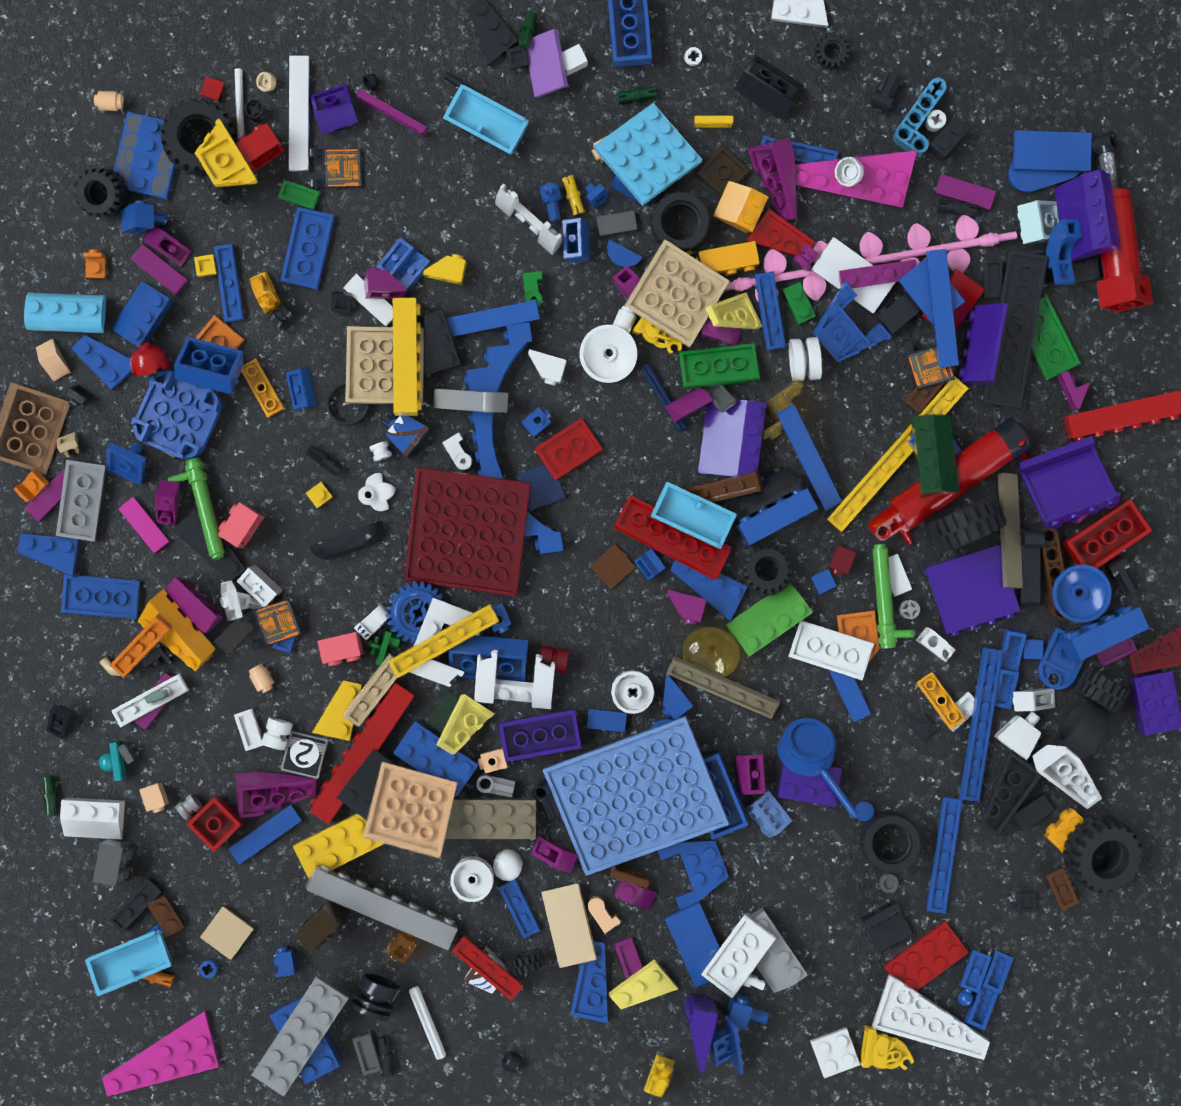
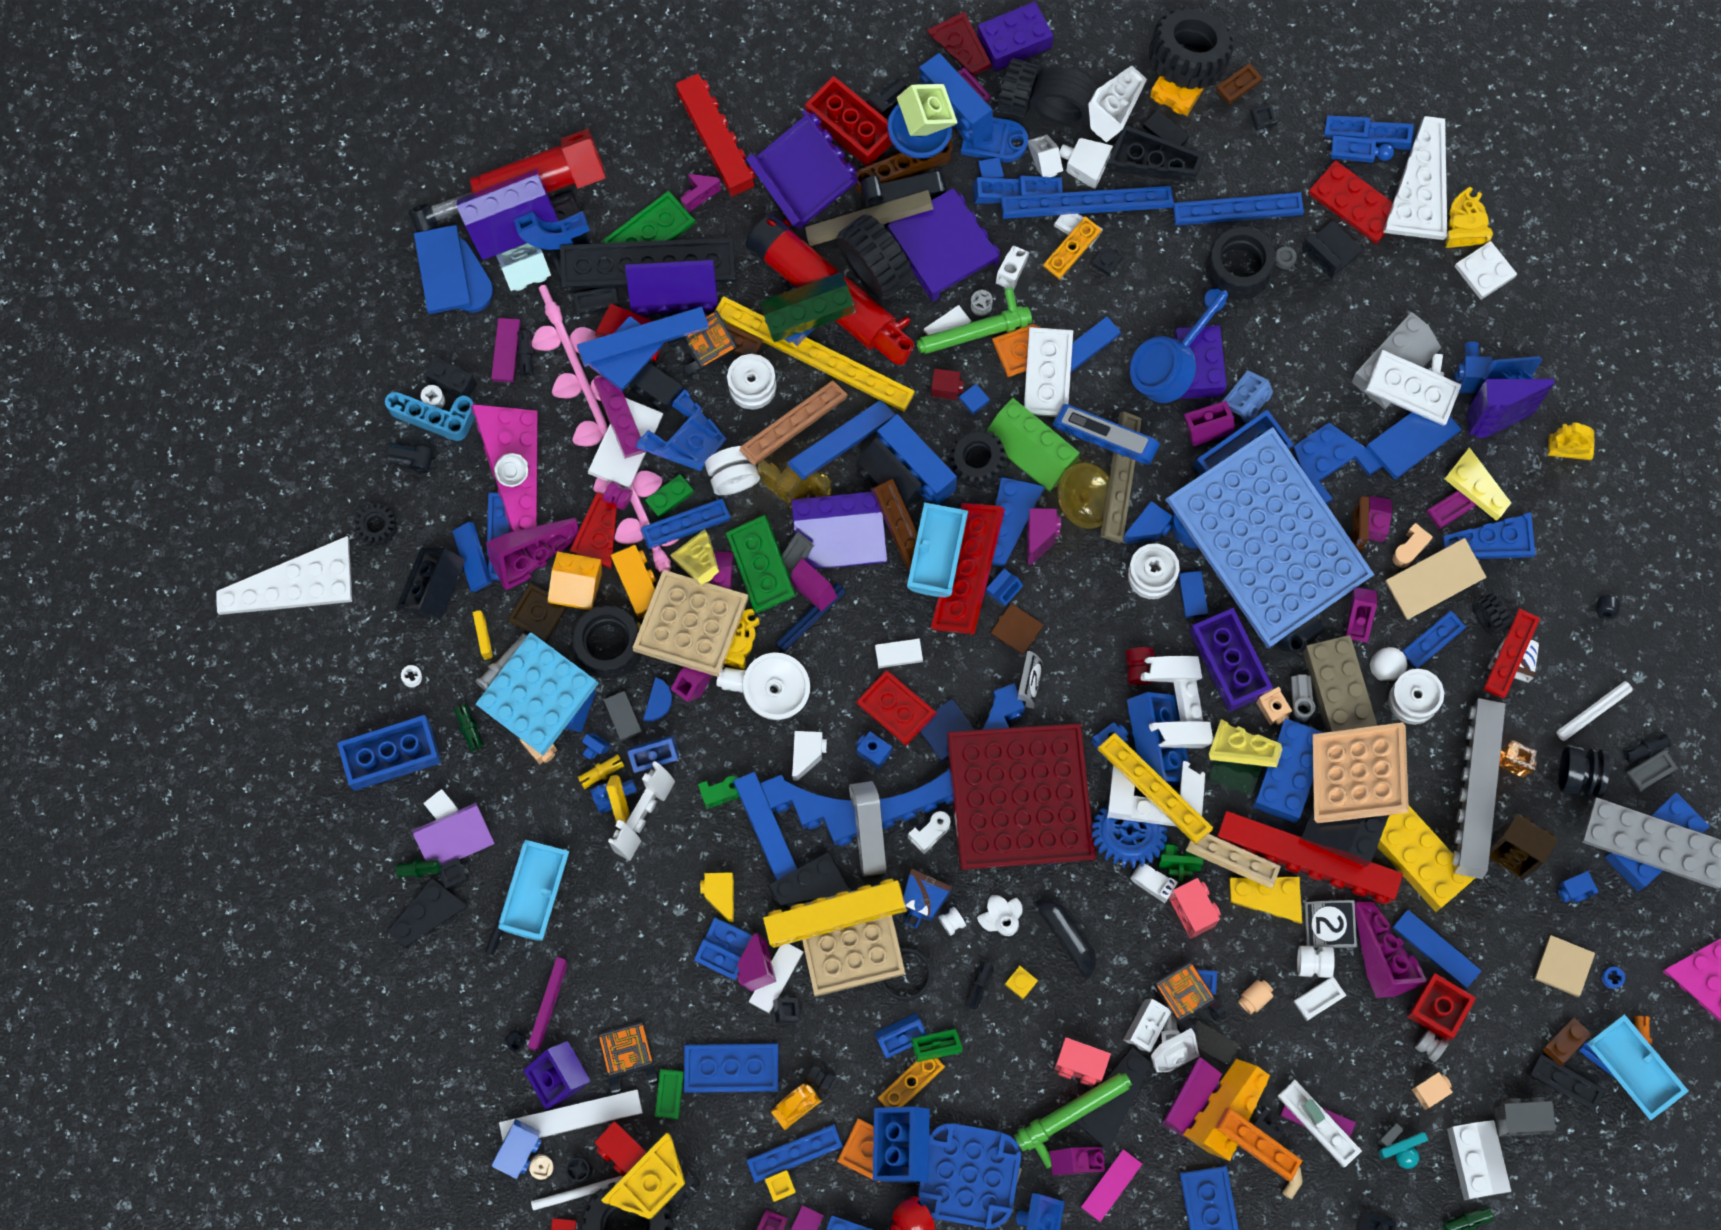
camera: 100 degrees left, 15 degrees down
none -> blue tile [452,522,492,592]
none -> light grey pin [475,633,527,691]
none -> brick [491,1119,542,1179]
none -> yellow tile [606,775,630,824]
none -> white wheel [727,354,777,410]
none -> nougat tile [739,380,848,466]
none -> white tile [875,638,923,668]
none -> yellowish green slope [897,84,957,136]
none -> green tile [911,1029,963,1062]
none -> slope [1017,651,1043,709]
none -> beam [1053,404,1160,465]

